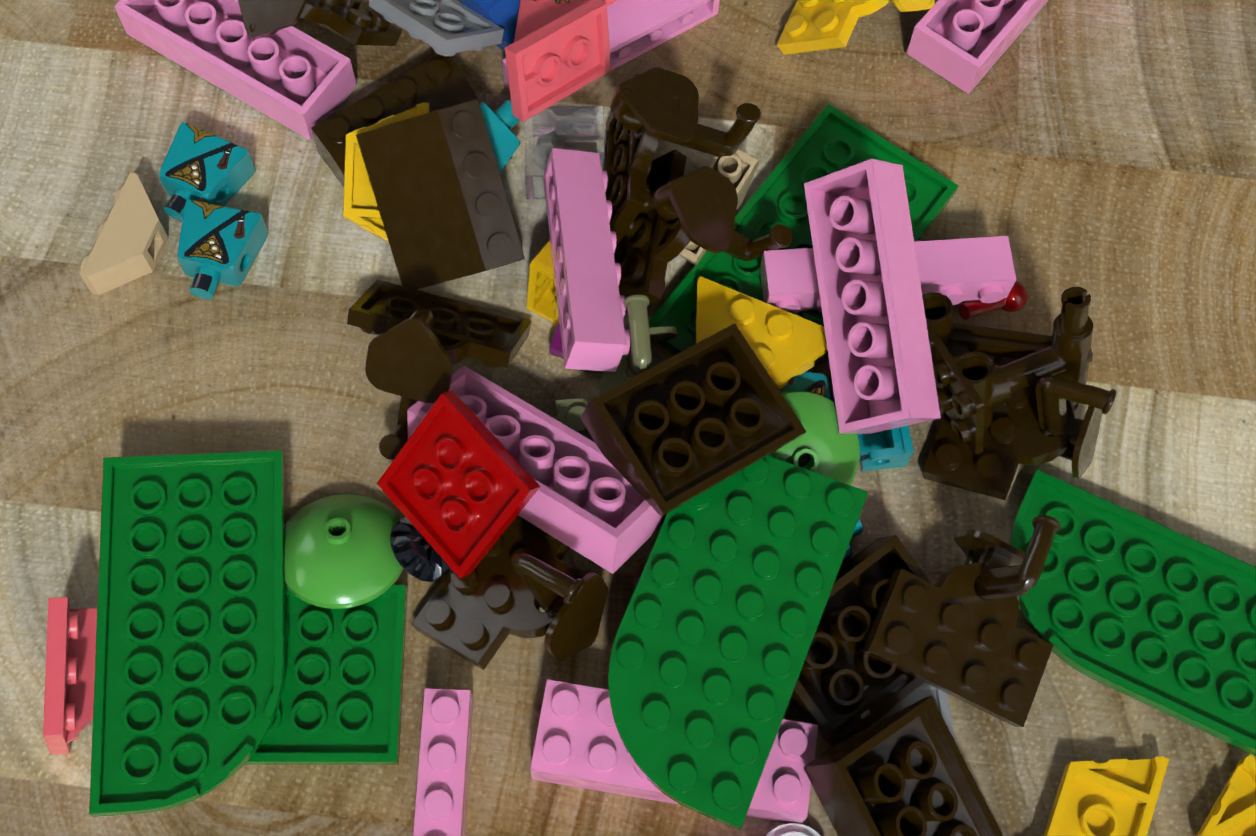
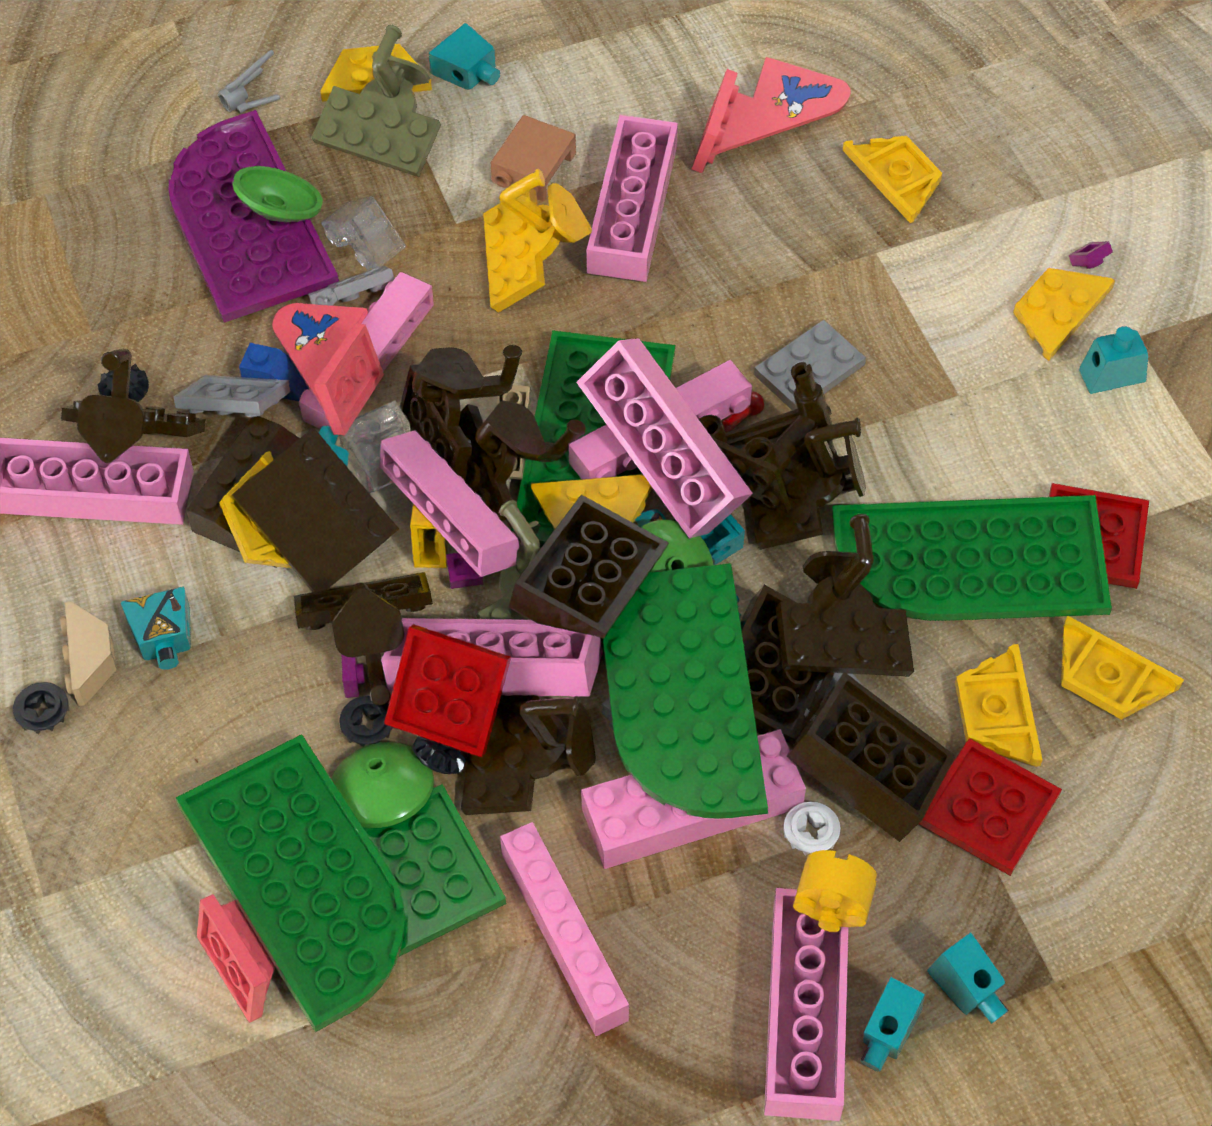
camera: 25 degrees left, 10 degrees down
teal torso [159,121,256,222] -> none
none -> black gear [13,682,70,735]
none -> black gear [339,695,393,747]
none -> magenta plate [341,654,365,698]
none -> light grey plate [754,320,866,410]

